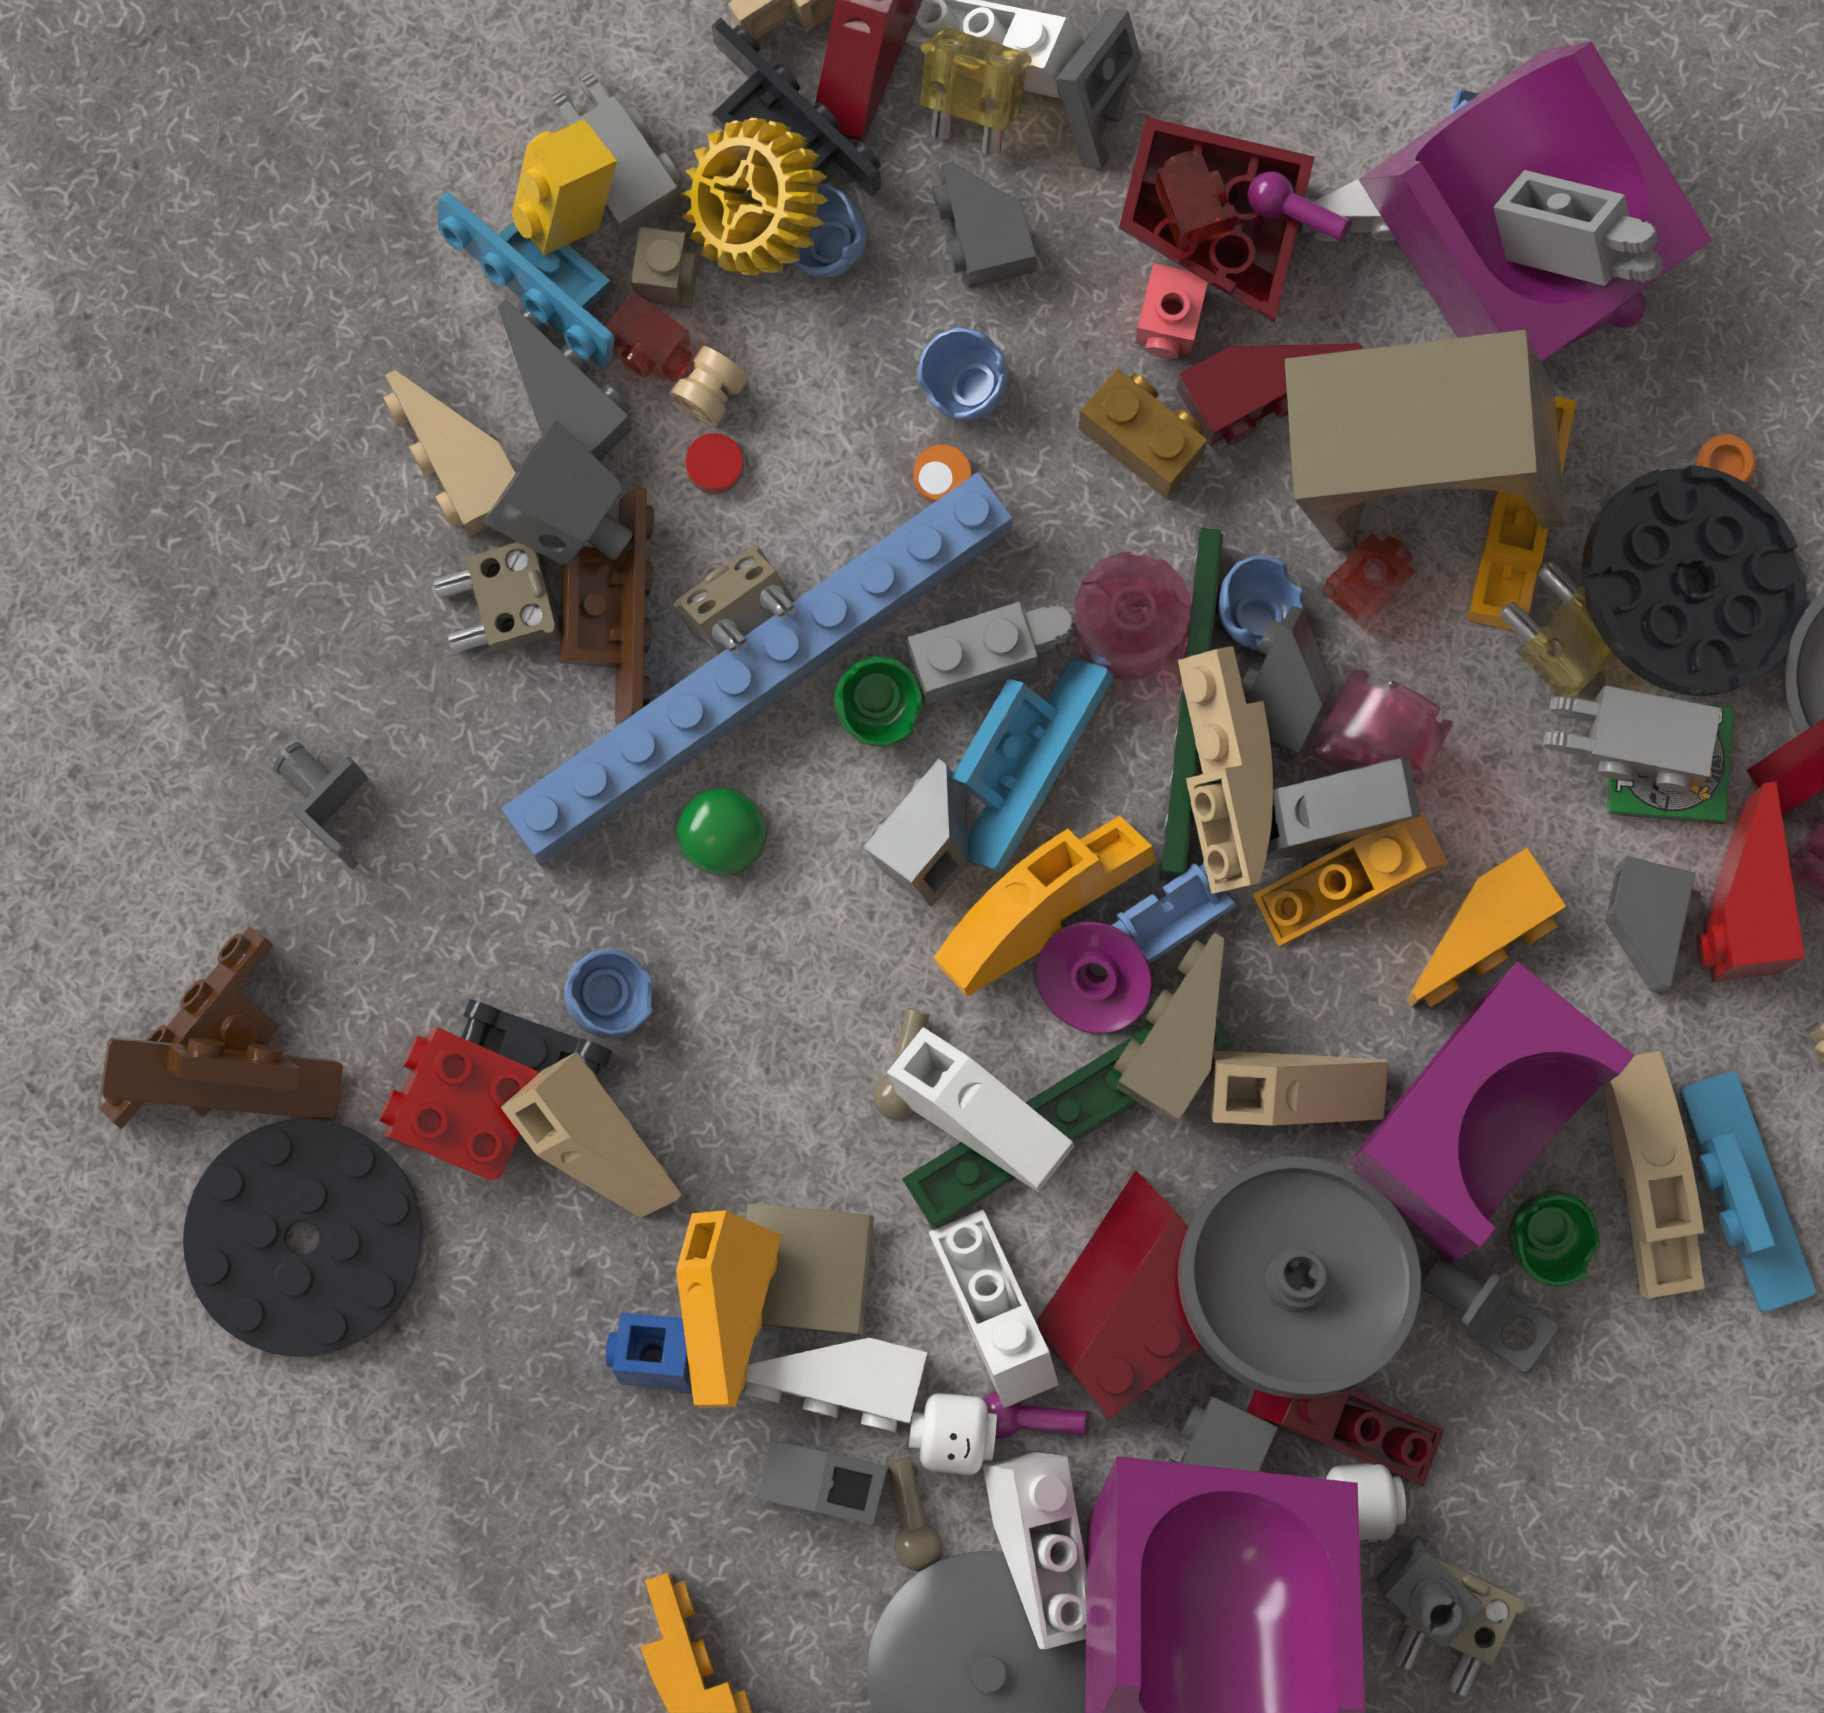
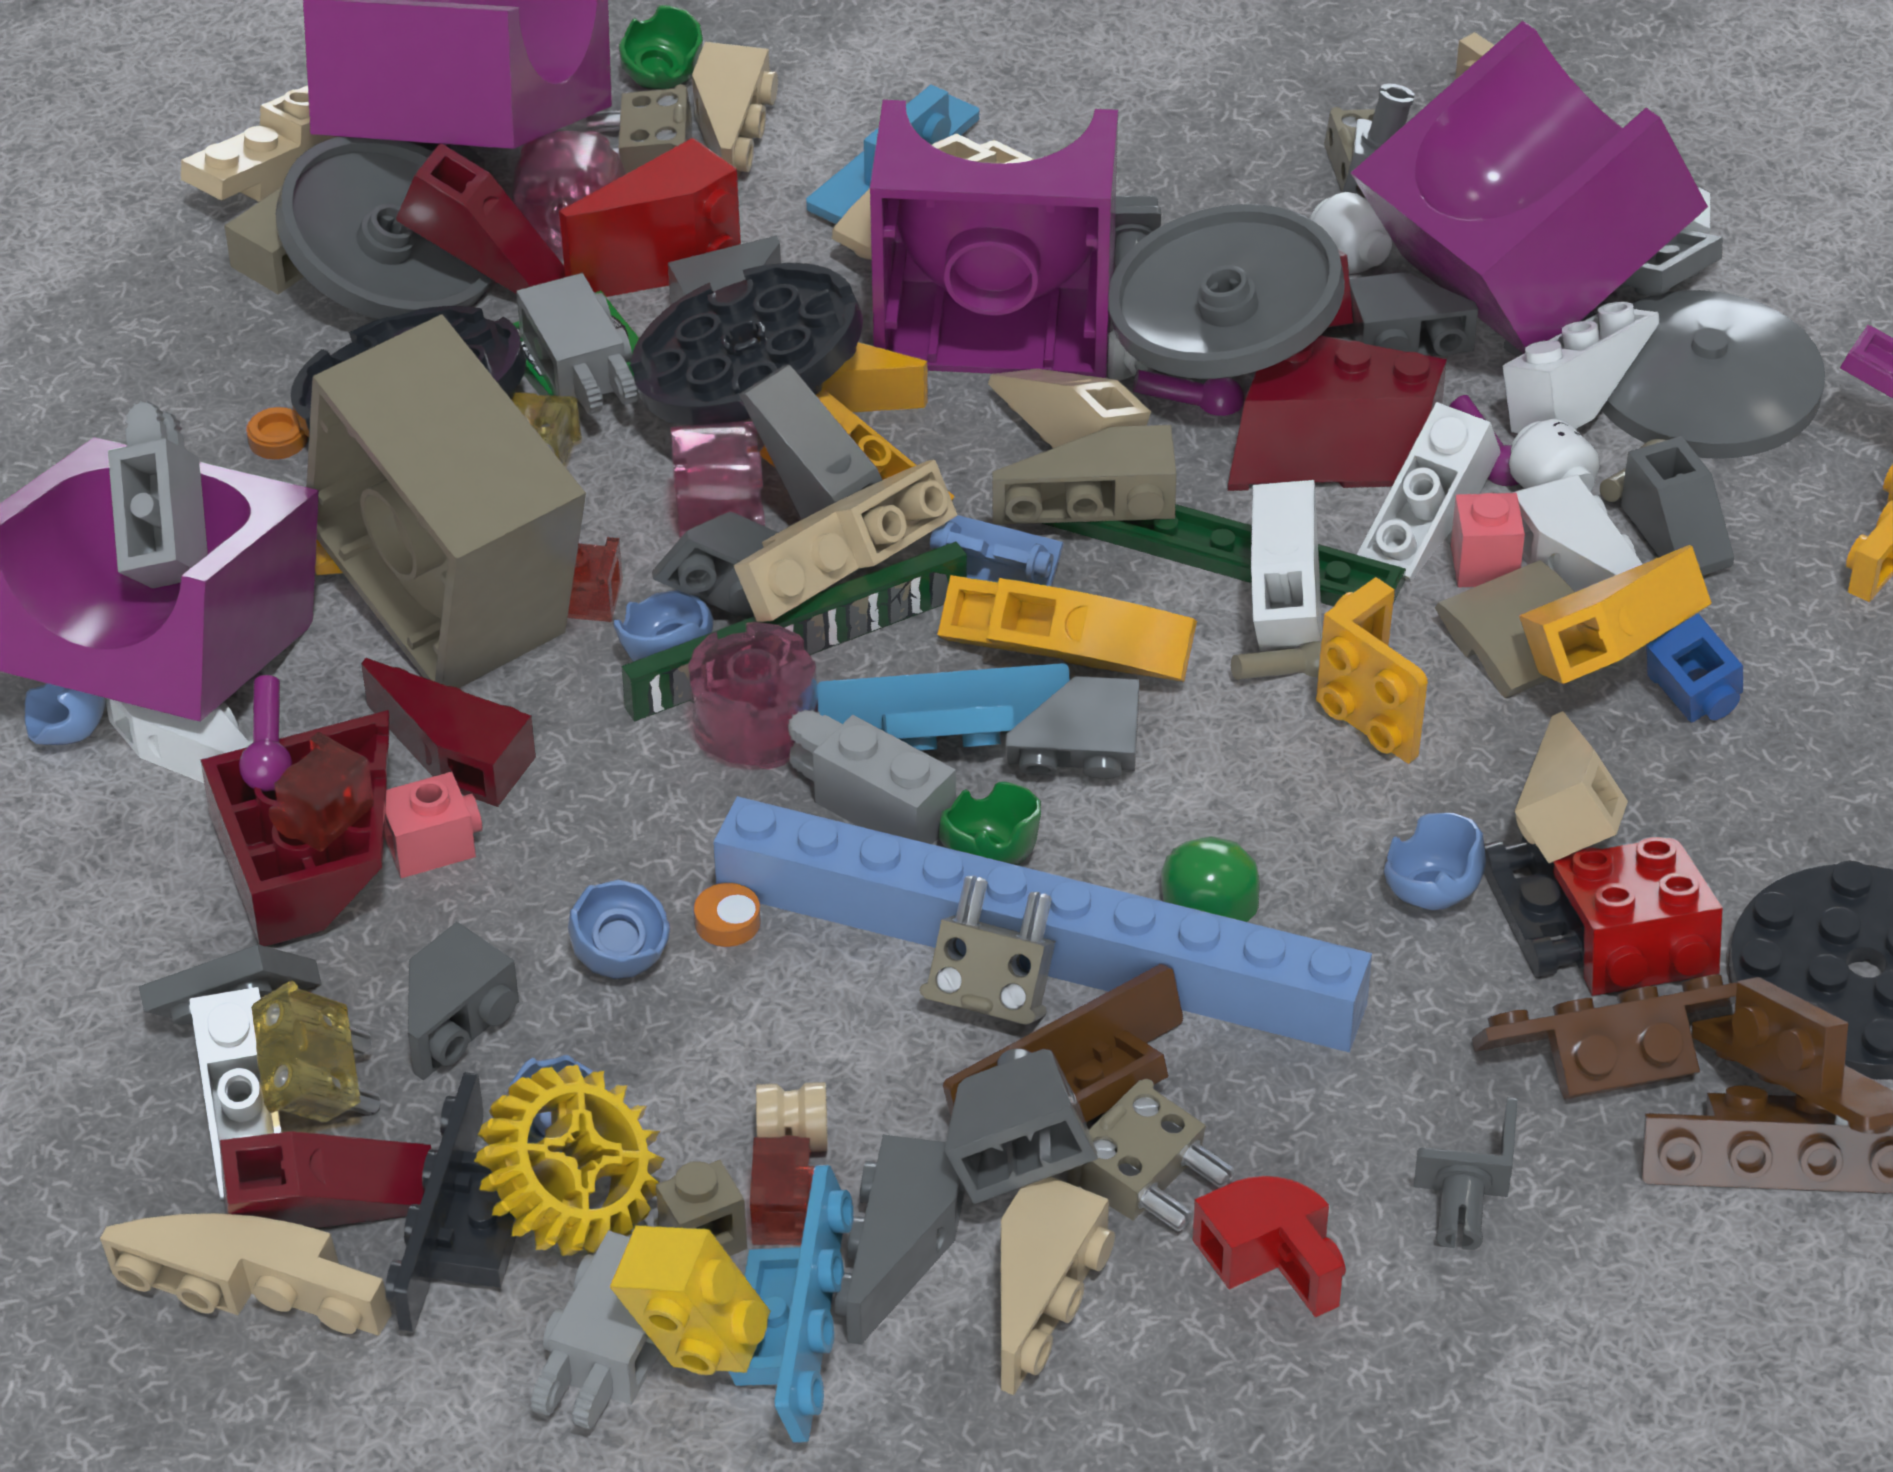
camera: 125 degrees left, 35 degrees down
red tile [685,433,744,494] -> none
magenta dish [1036,922,1152,1033] -> none
pearl gold brick [1078,368,1207,499] -> none
none -> black plate [630,263,863,431]
none -> red brick [1192,1176,1346,1318]
none -> light orange bracket [1316,577,1428,764]
none -> coral brick [1450,493,1525,588]
none -> reddish brown bracket [1472,974,1737,1099]

